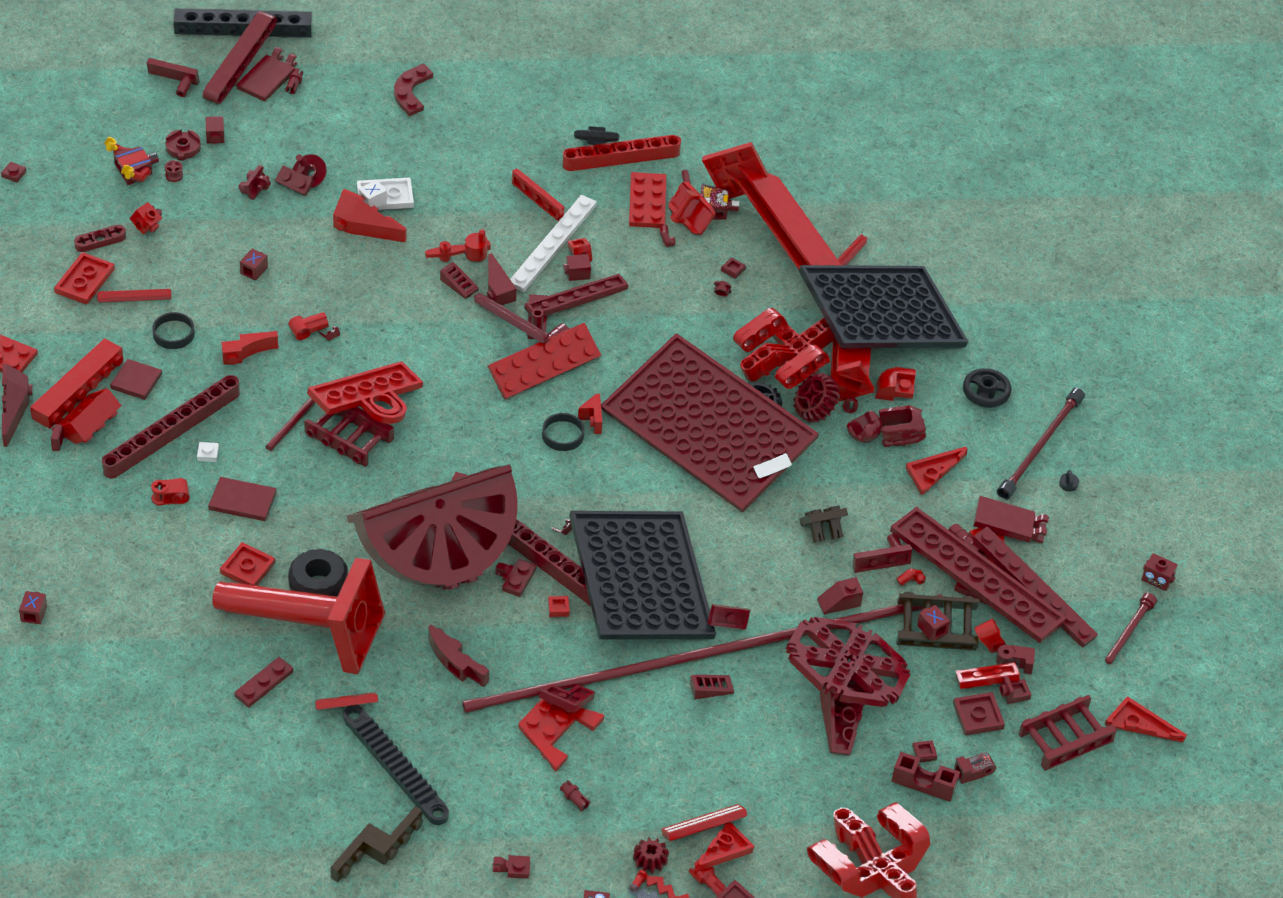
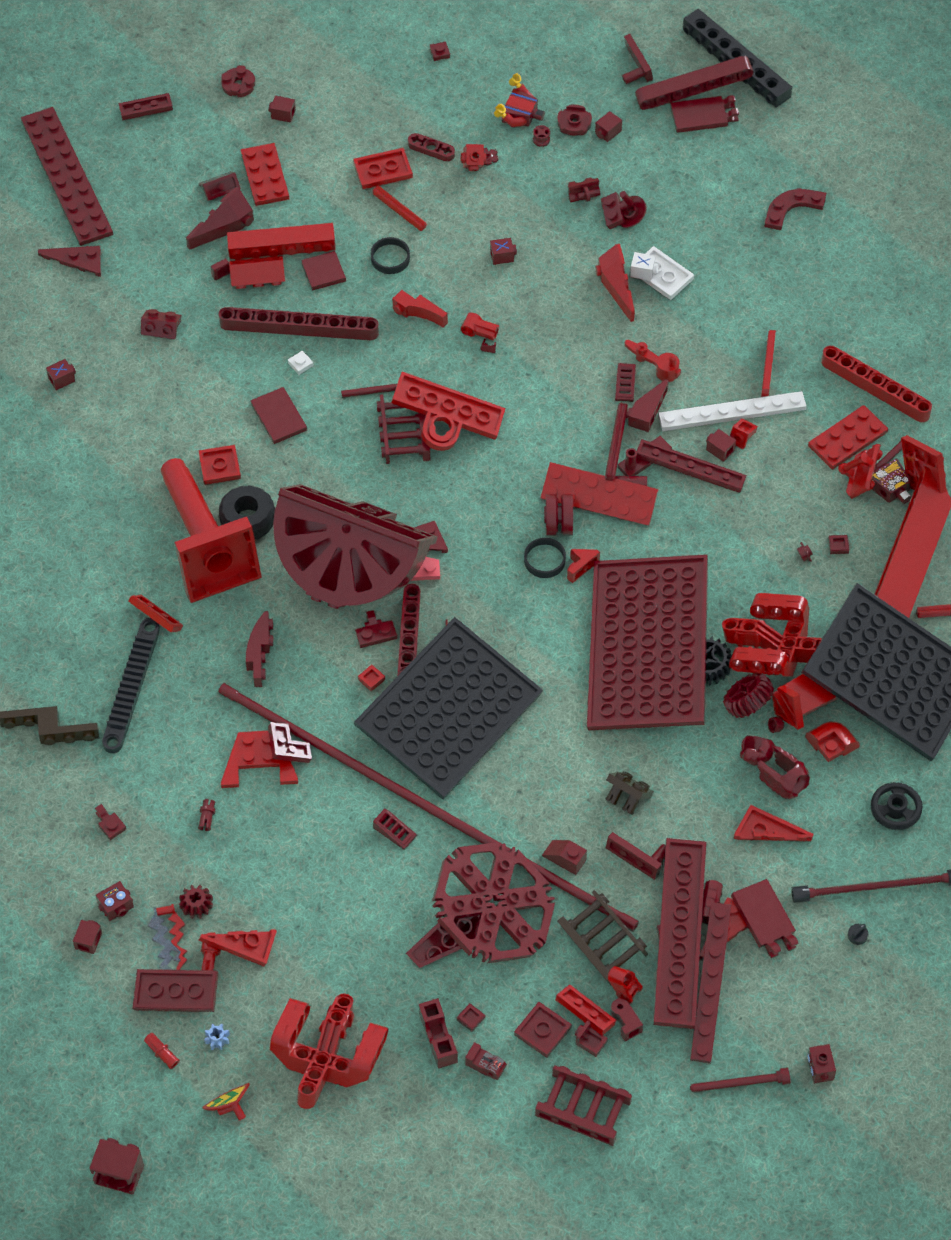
camera: 55 degrees right, 10 degrees up
red piece [151,478,190,506] -> none
dark red plate [234,657,294,708] -> none
dark red pin [285,68,303,94] -> none
black wheel [574,126,619,145] -> none
dark red arm [659,224,675,247] -> none
red tile [661,804,747,841] -> none
dark red plate [708,604,751,629] -> none
white sticker [754,453,792,478] -> none
red arm [896,569,926,586] -> none
dark red brick [917,605,950,642] -> none
red wing [1105,696,1187,742] -> none
none -> dark red bracket [140,309,181,339]
none -> dark red wheel [544,494,573,536]

